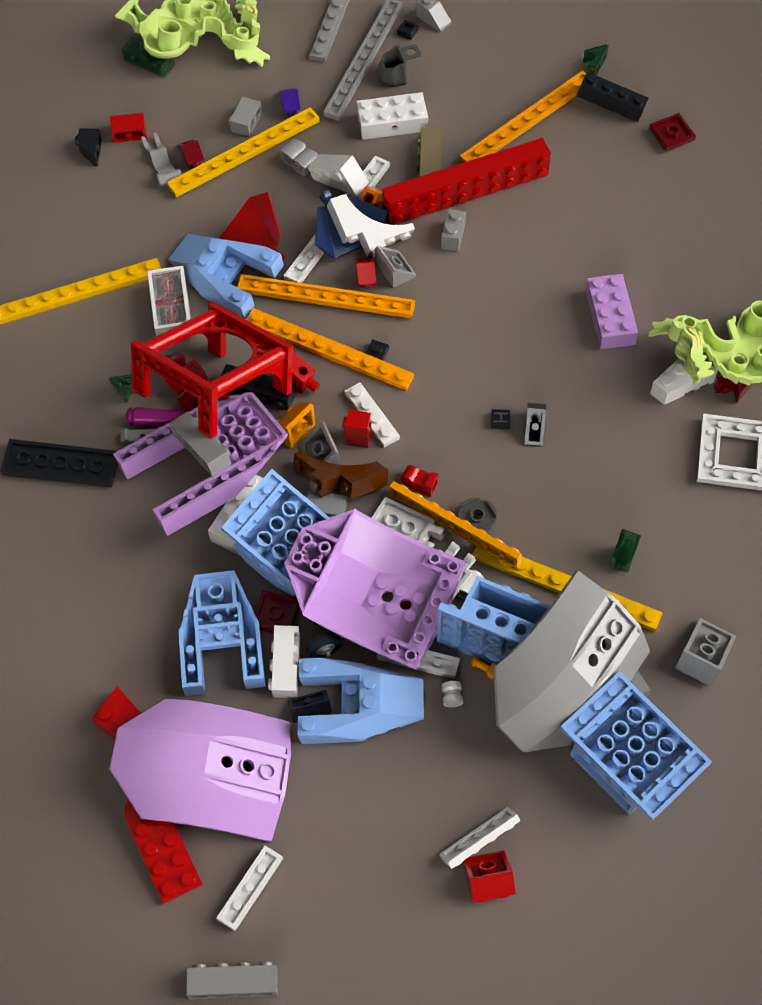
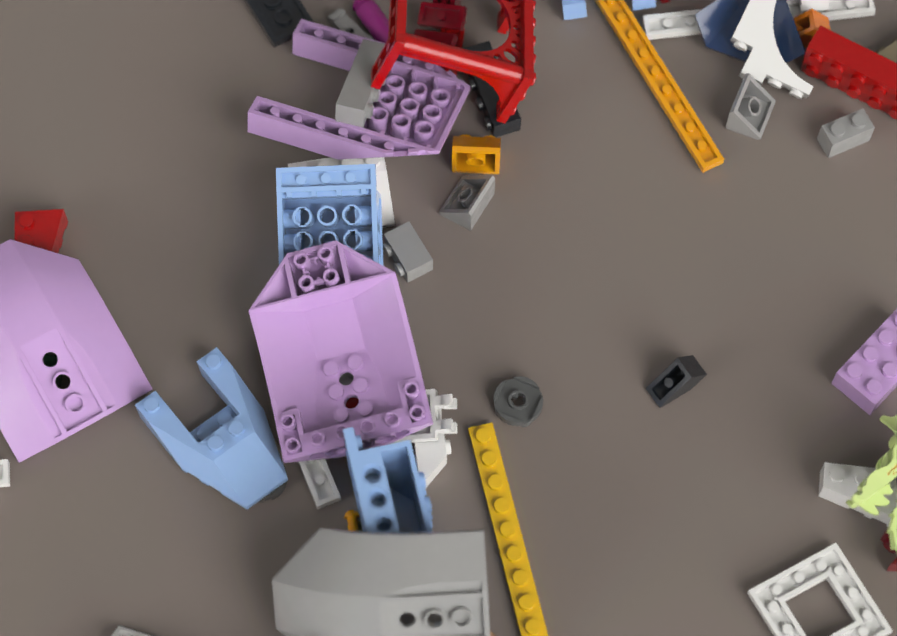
camera: 50 degrees right, 5 degrees up
light blue wedge [178,570,266,697] -> none
light orange plate [246,308,414,391] -> none
dark red plate [254,590,299,633] -> none
white wedge [268,625,301,698] -> none
black slope [287,690,332,723] -> none
red torso [292,352,321,393] -> none
reddish brown arch [293,451,389,499] -> none
black wheel [306,631,342,658] -> none
red brick [342,410,372,448] -> none
white plate [344,382,400,448] -> none
red slope [355,257,376,287] -> none
black plate [365,339,389,361] -> none
white tile [372,497,445,548] -> none
light orange plate [389,481,522,569] -> none
red leg [400,465,439,497] -> none
white wheel [441,681,464,707] -> none
black tile [491,409,510,429] -> none
clear green slope [610,529,641,572] -> none

